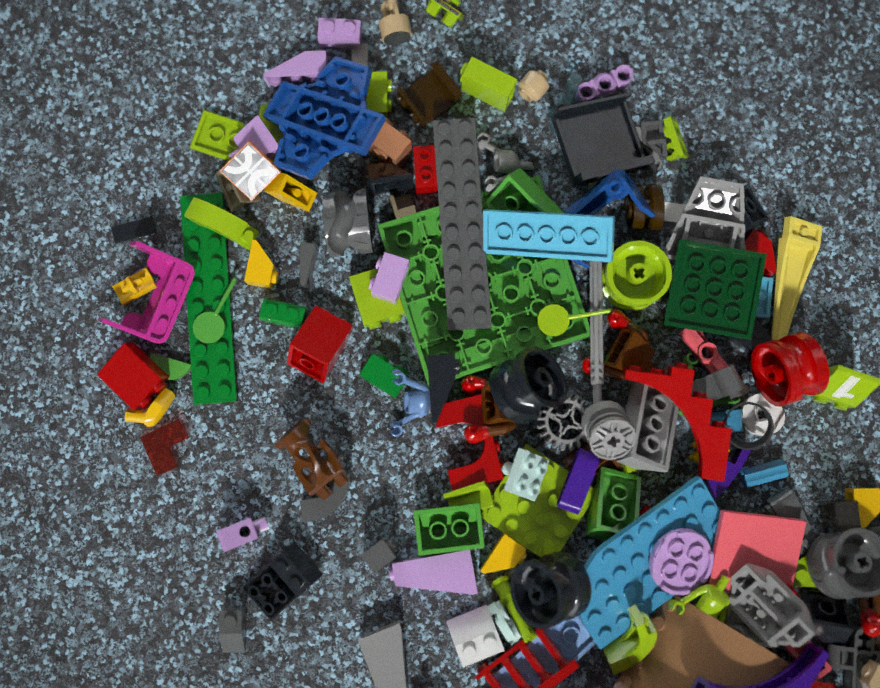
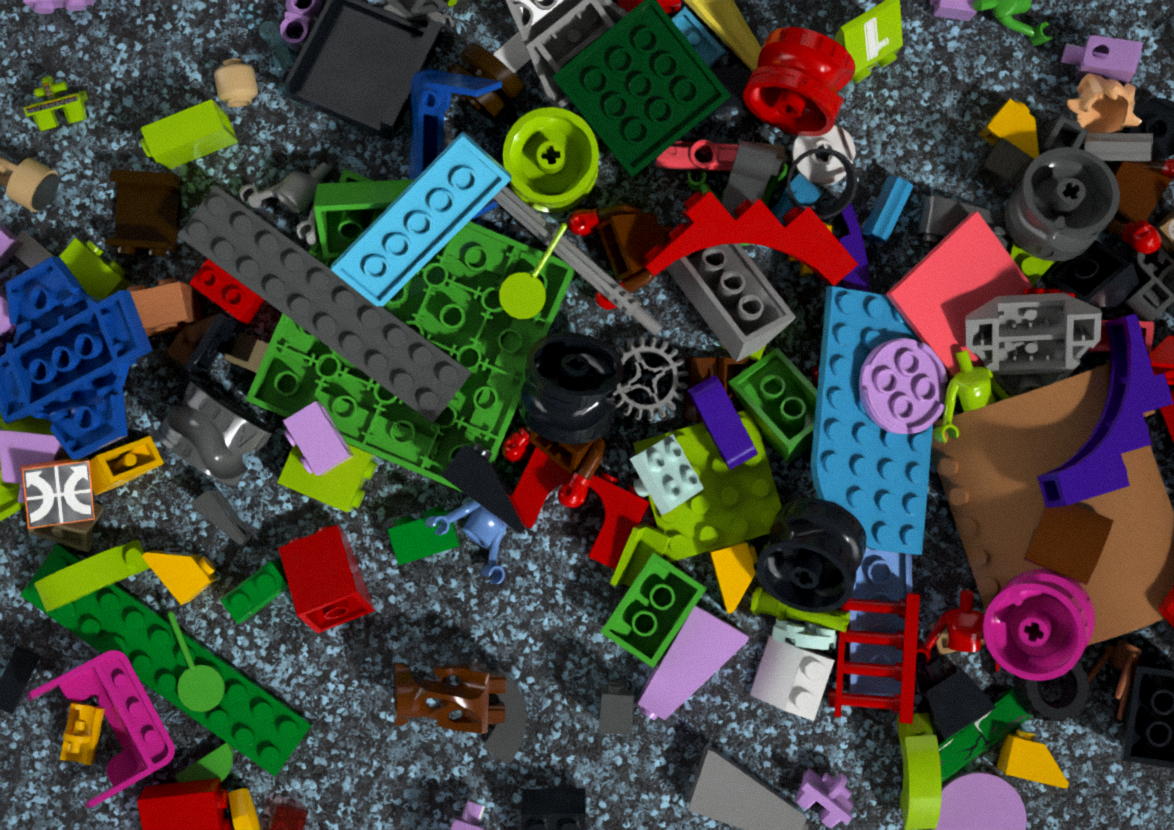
camera: 45 degrees left, 5 degrees up
light grey wheel [581,401,636,460] -> none
lime arch [603,605,657,675] -> none

